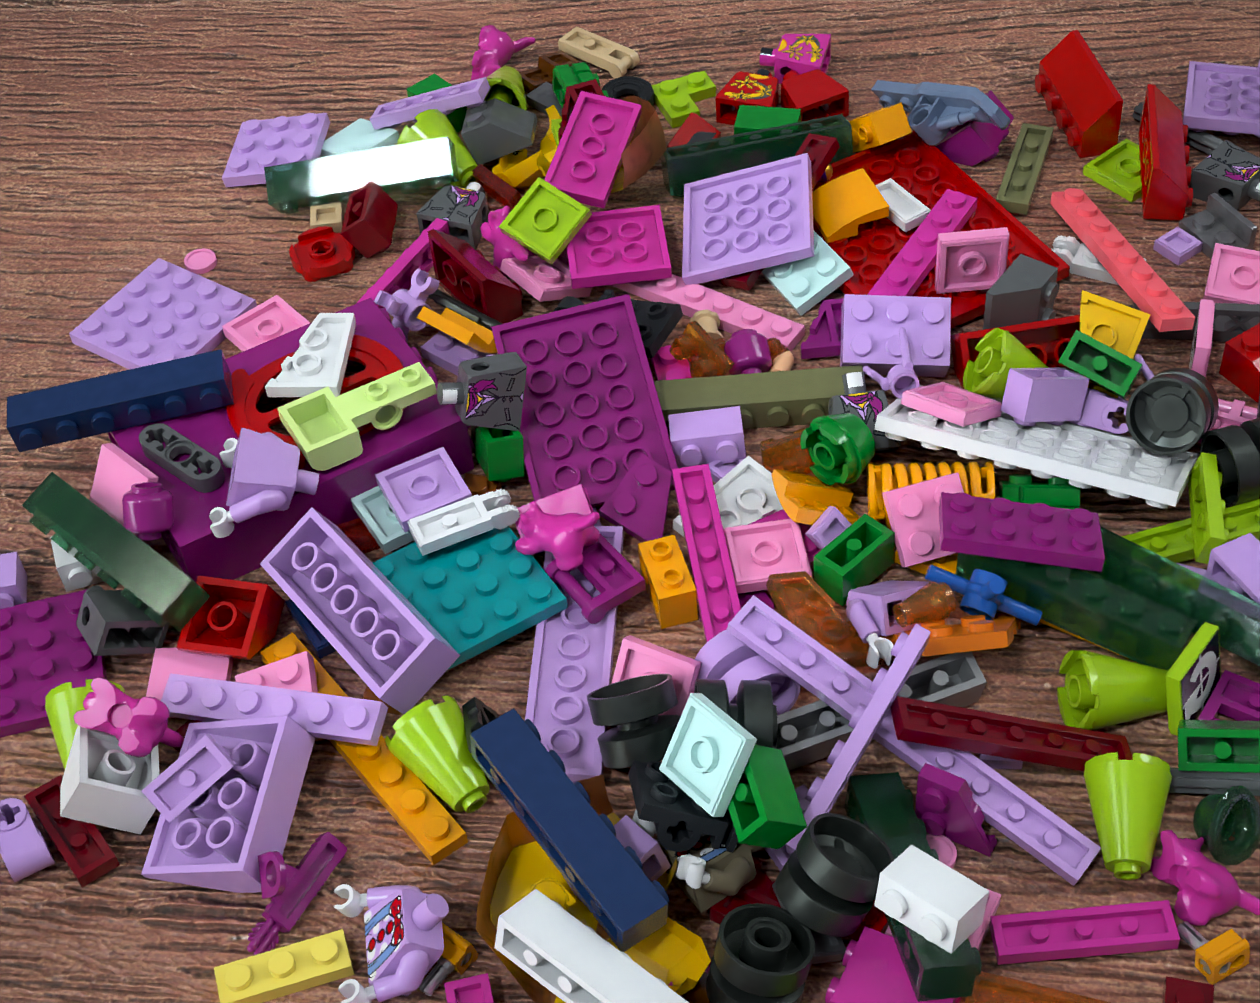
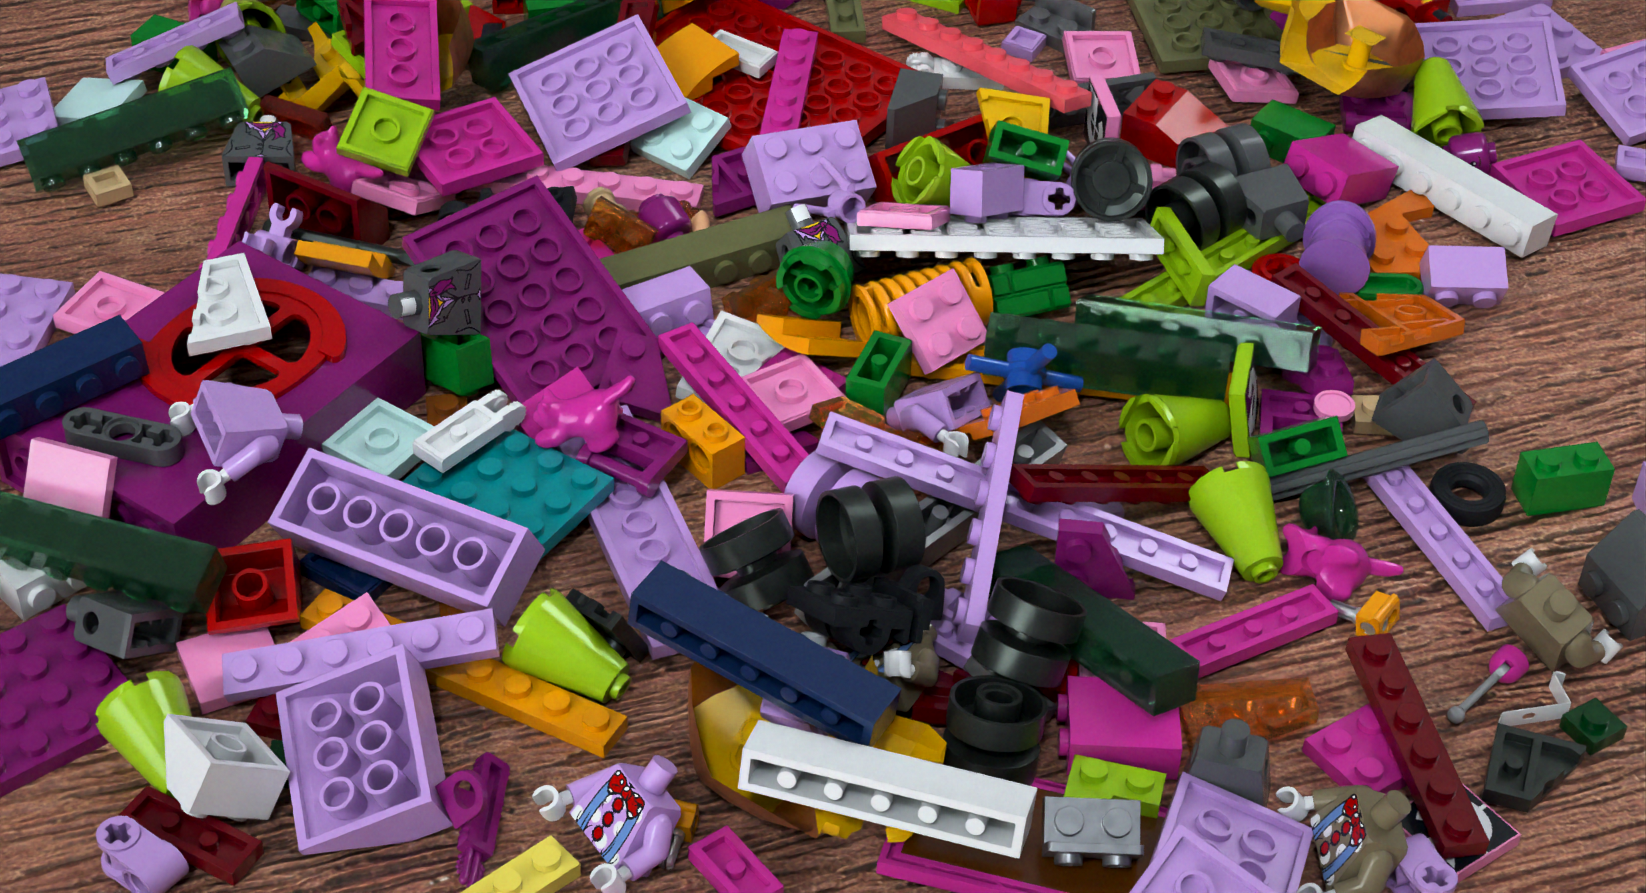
camera: 30 degrees left, 5 degrees down
dark pink animal [74,677,184,758] -> none
magenta head [122,482,174,540] -> none
lavender plate [141,733,236,823] -> none
yellowish green plate [277,362,437,471] -> none
red plate [289,226,355,282] -> none
dark red brick [341,180,398,259] -> none
lavender plate [375,447,472,532] -> none
light aqua tile [659,693,757,817] -> none
green brick [728,745,807,849] -> none
lavender tile [805,506,852,550] -> none
white brick [874,845,989,954] -> none
clear orange cone [893,581,956,627] -> none
bright pink tile [935,227,1010,294] -> none
magenta plate [939,492,1105,572] -> none

